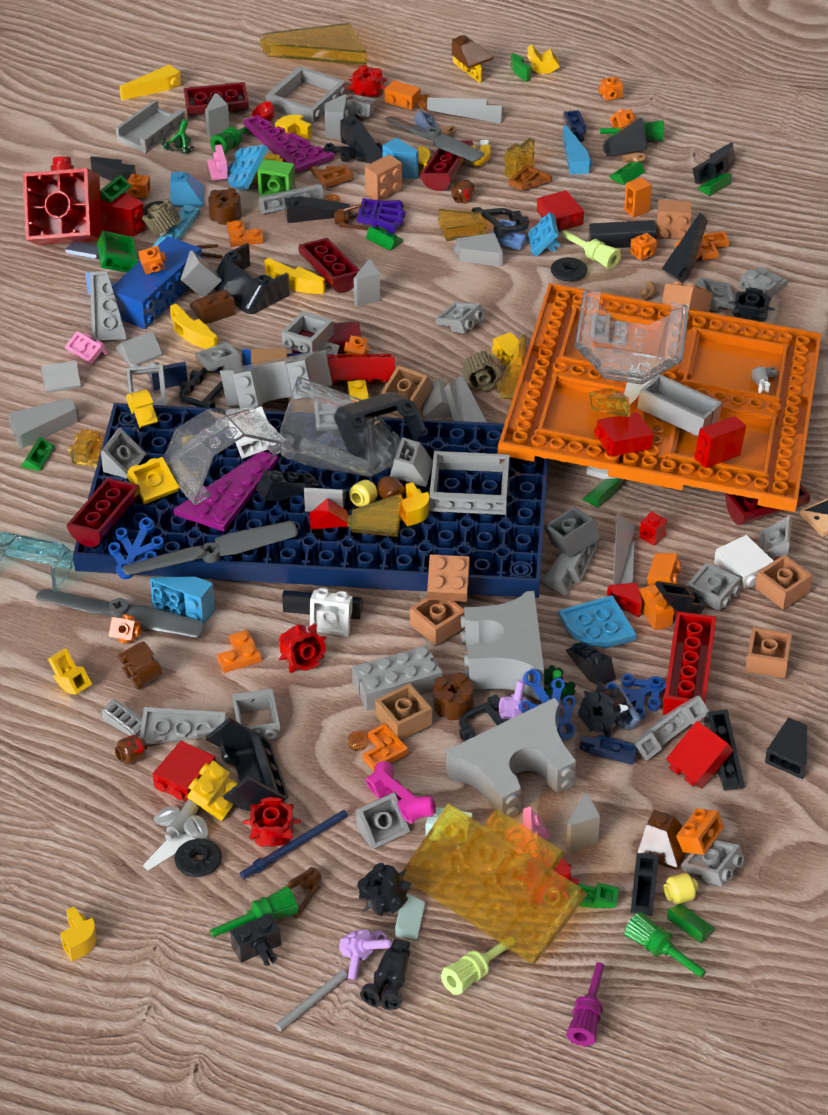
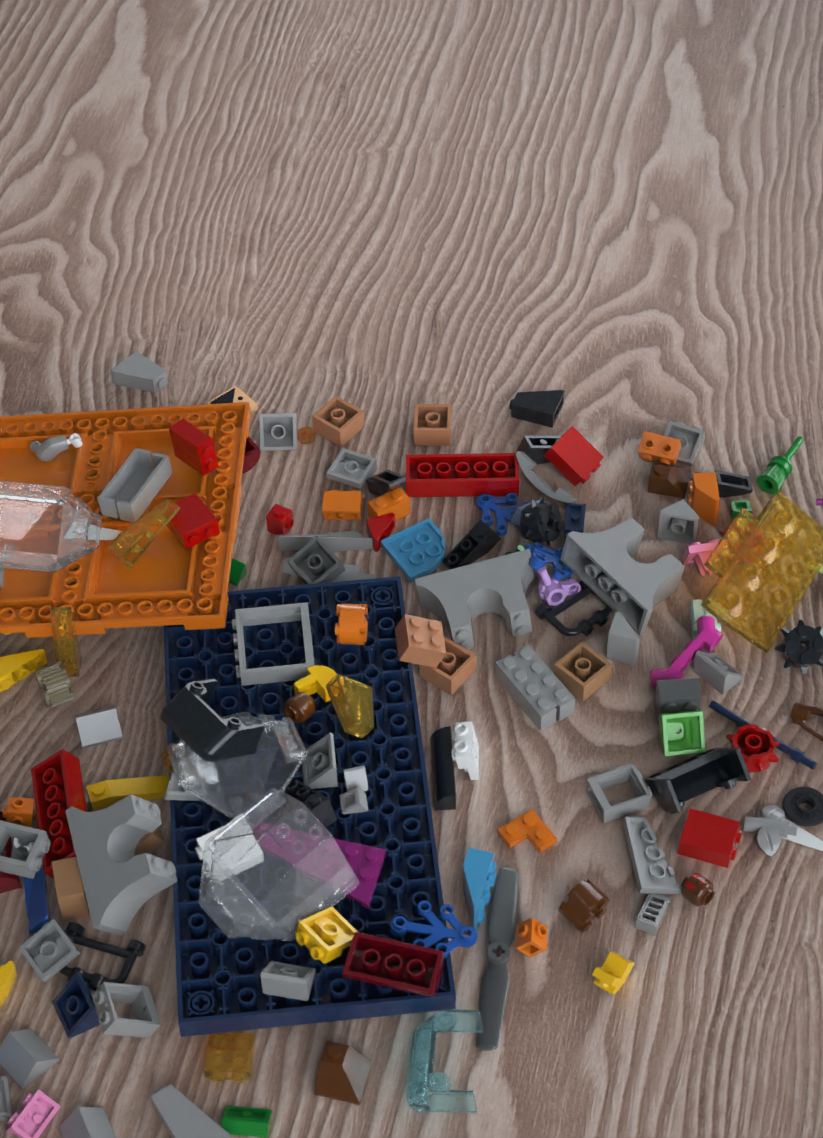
camera: 100 degrees left, 5 degrees up
dark grey piece [122,521,298,575] -> none
yellow brick [126,389,158,428] -> none
yellow plate [187,761,237,821] -> none
red brick [279,623,327,673] -> none
red slope [309,498,349,529] -> none
clear orange tile [348,731,368,751] -> none
light yellow head [349,480,378,508] -> none
orange plate [362,723,408,772] -> none
medium nougat brick [380,365,433,411] -> none
light grey slope [390,437,433,487] -> none
reddish brown brick [433,672,474,720] -> none
light grey wedge [444,376,487,423] -> none
light yellow head [664,873,698,904] -> none
green slope [667,904,715,943] -> none
white brick [714,535,773,590] -> none
none -> reddish brown slope [314,1040,372,1105]
none -> orange brick [335,603,368,645]
none -> light grey slope [339,787,368,814]
none -> light grey slope [343,766,368,792]
none -> light grey slope [606,611,640,665]
none -> dark grey brick [654,678,702,725]
none -> bright green brick [658,709,706,756]
none -> orange slope [687,472,720,526]

